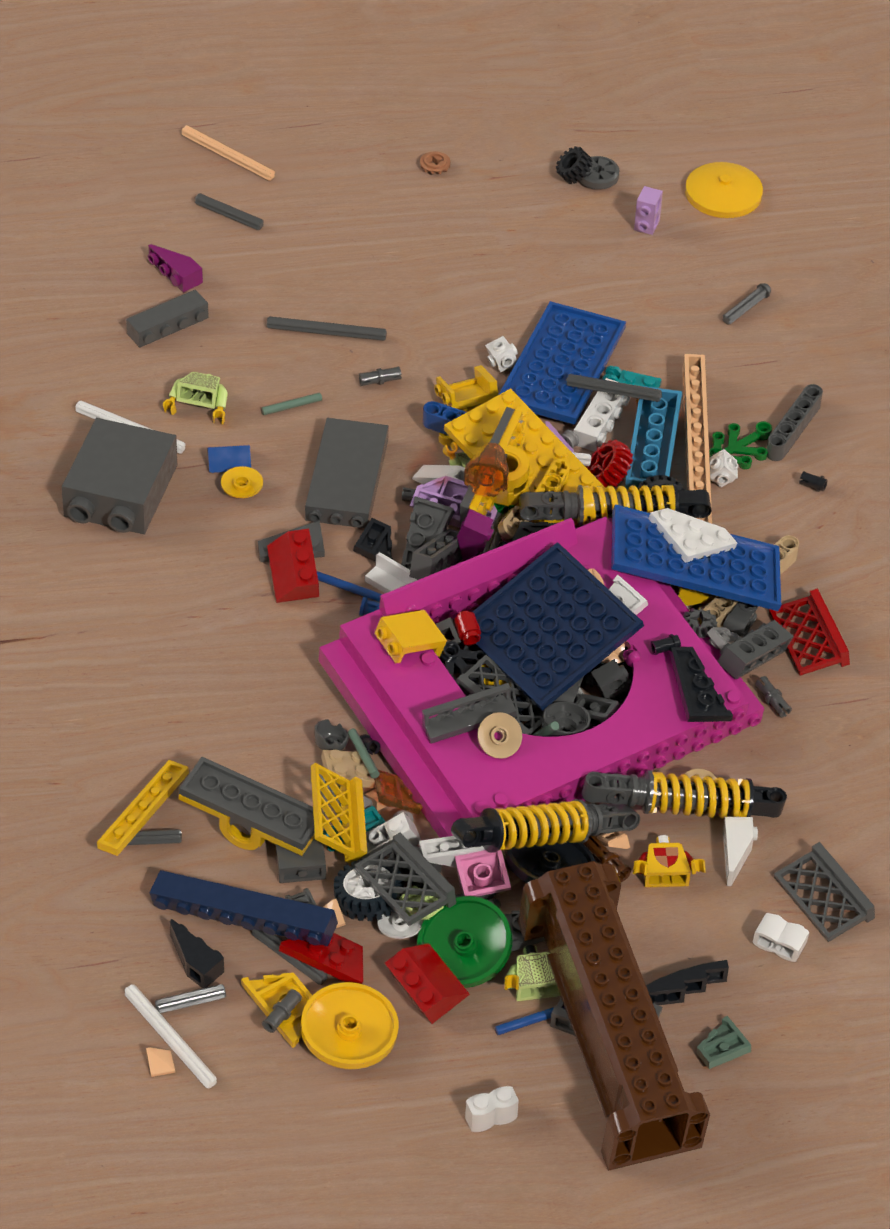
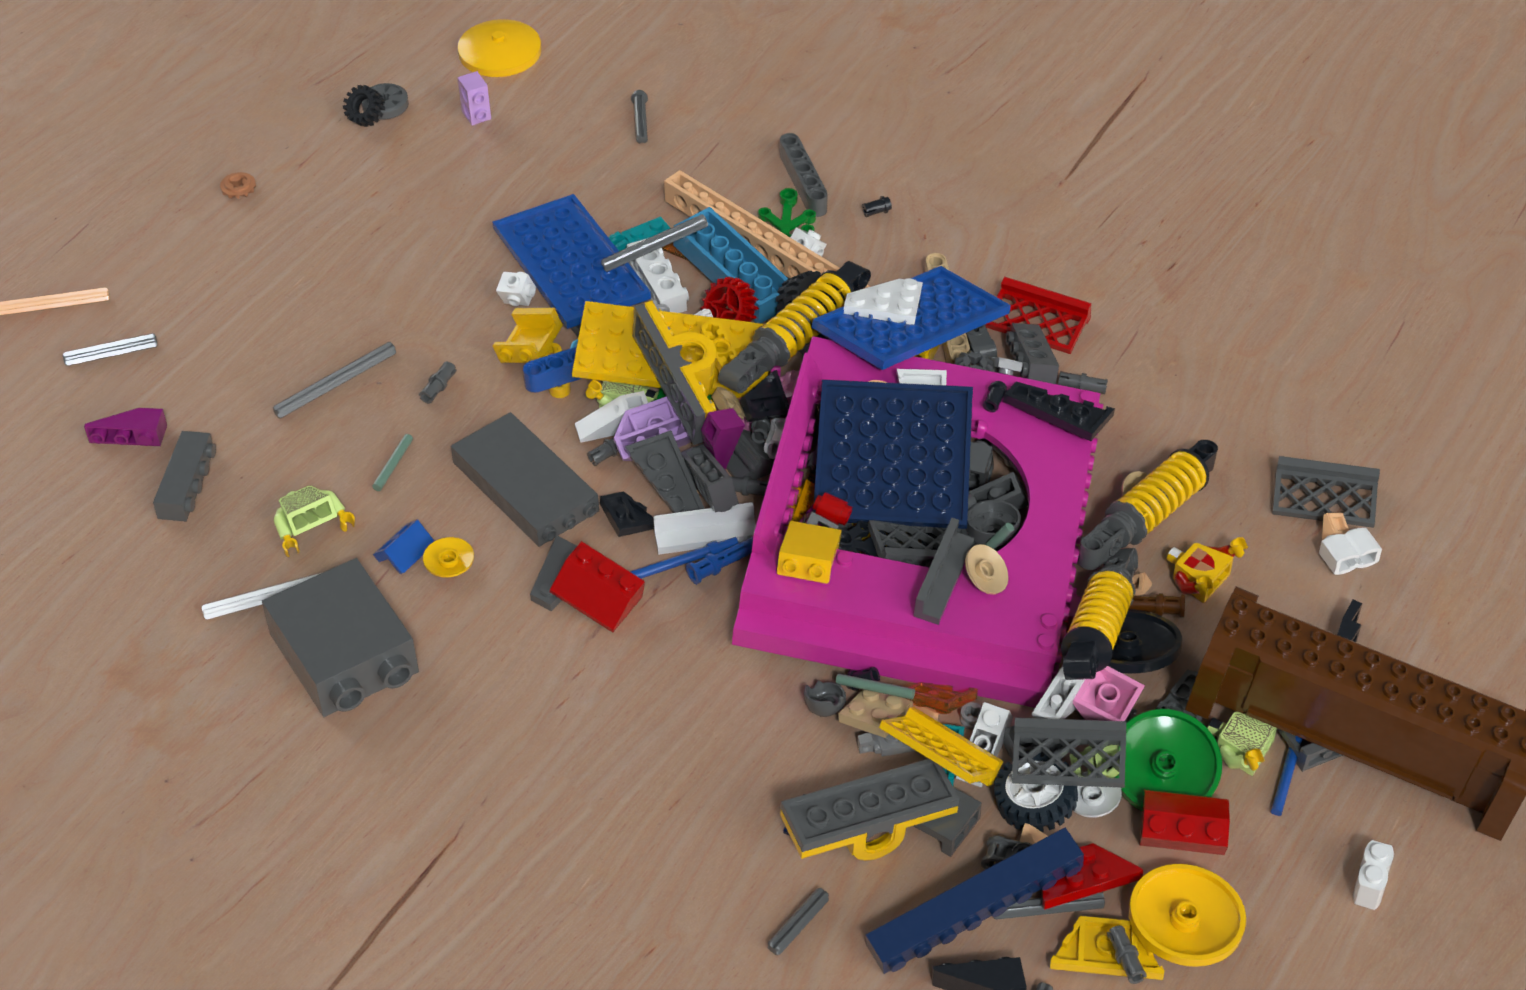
camera: 45 degrees left, 0 degrees up
yellow plate [97,760,189,856] -> none
clear orange cone [464,443,509,497] -> none
sand green wing [697,1016,751,1069] -> none
white slope [723,817,758,886] -> none
none -> light nougat slope [1322,513,1349,540]

